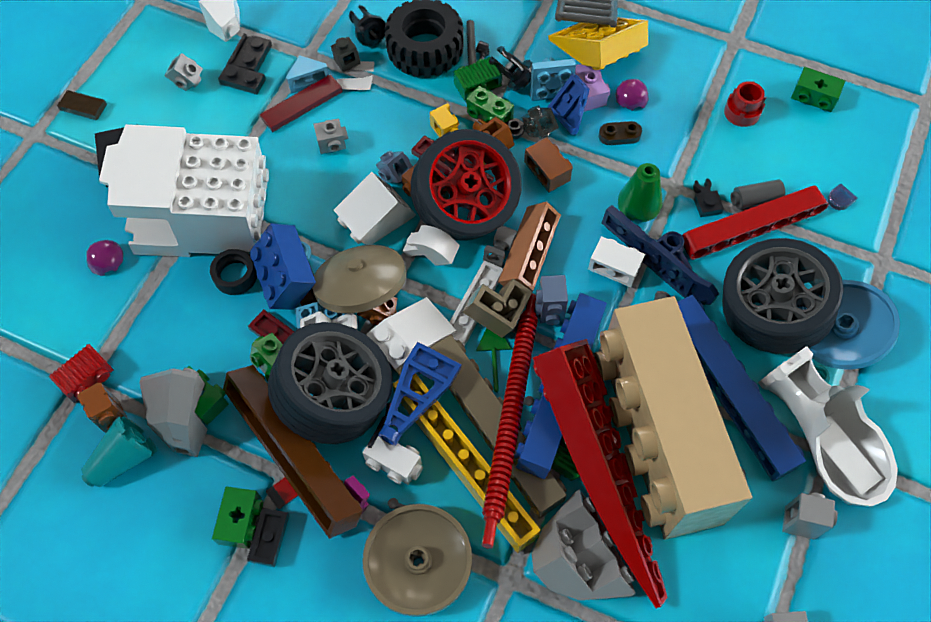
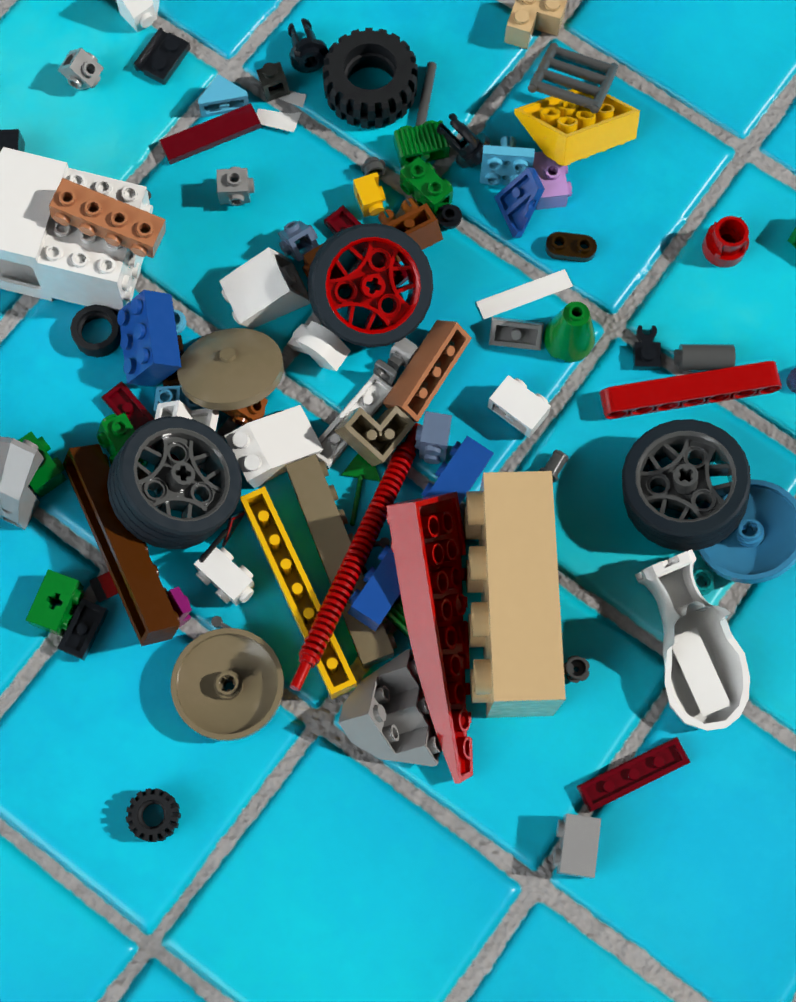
camera: 10 degrees right, 10 degrees up
black plate [218,64,266,95] -> none
blue plate [378,342,461,446] -> none
black hand [476,41,489,60] -> none
clear smoke brick [522,106,559,139] -> none
dark orange brick [524,138,573,192] -> none
dark blue piece [601,205,719,305] -> none
magenta hair [616,79,649,111] -> none
blue brick [677,295,806,482] -> none
light grey brick [782,493,838,540] -> none
none -> nougat brick [49,178,166,258]
none -> dark grey plate [361,157,385,178]
none -> white sticker [476,269,573,319]
none -> light grey slope [489,317,544,350]
none -> dark red tile [577,737,690,813]

